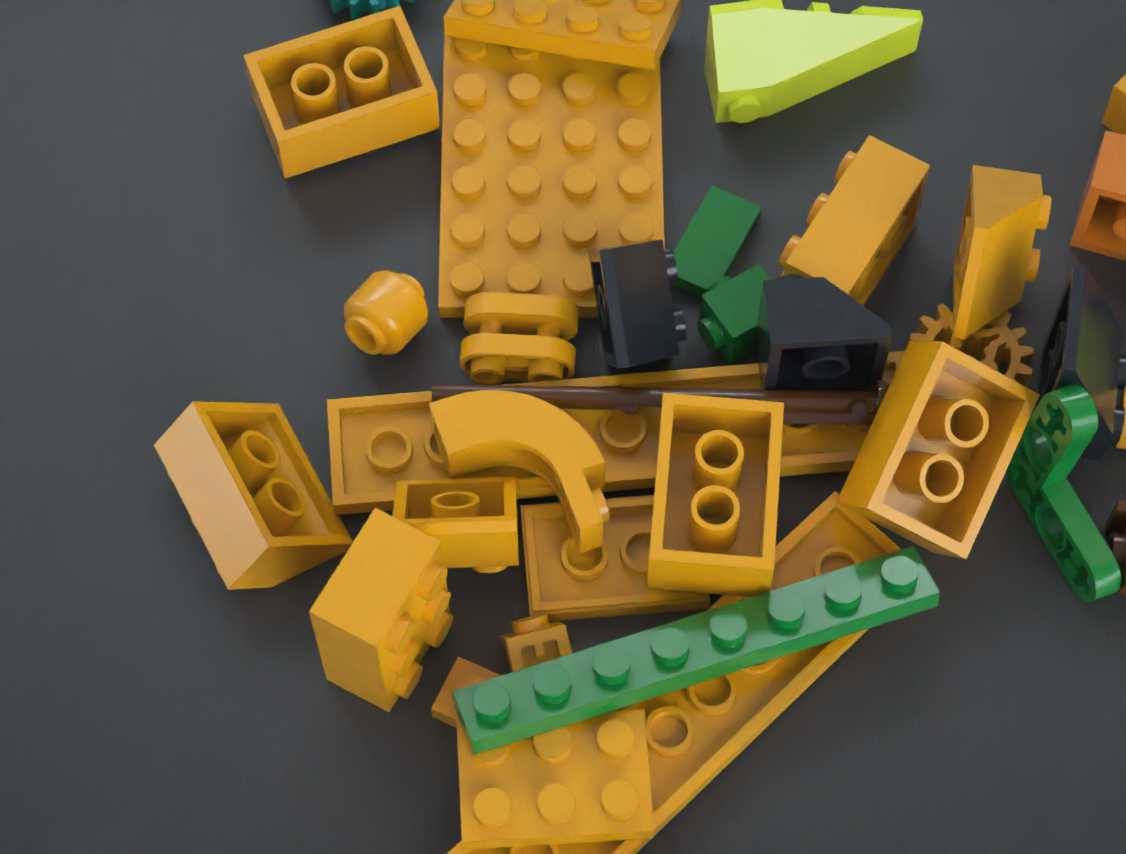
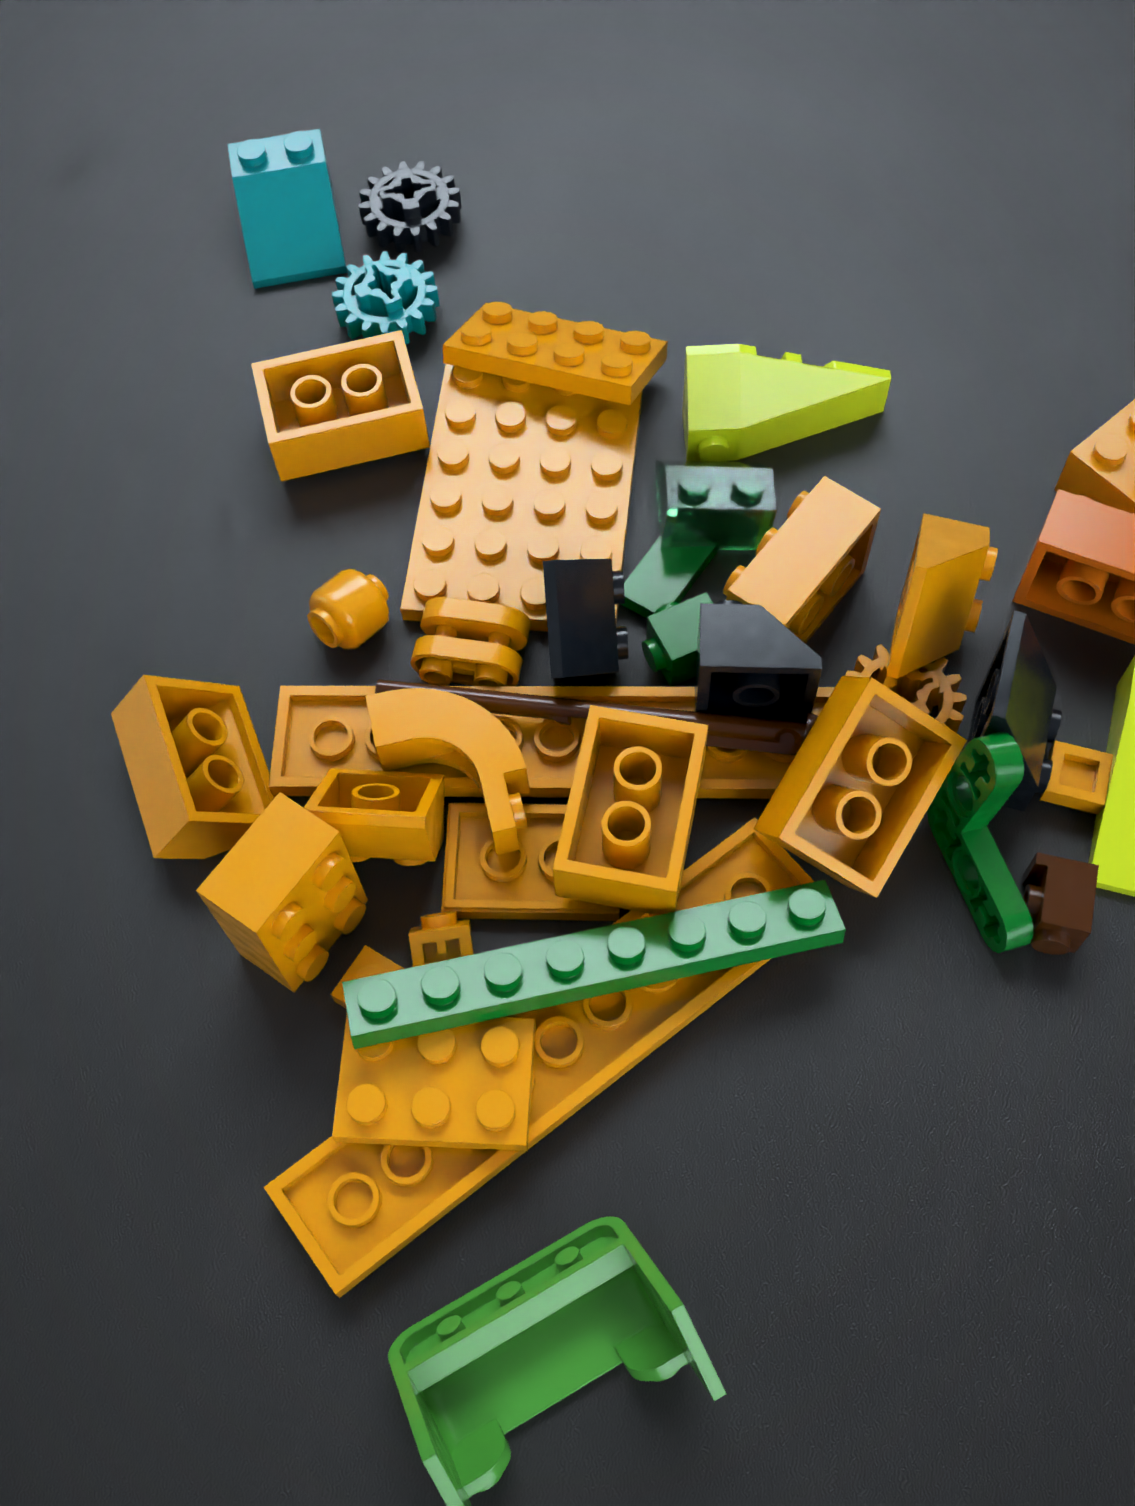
camera: 10 degrees right, 0 degrees up
none -> clear green slope [655,460,777,550]

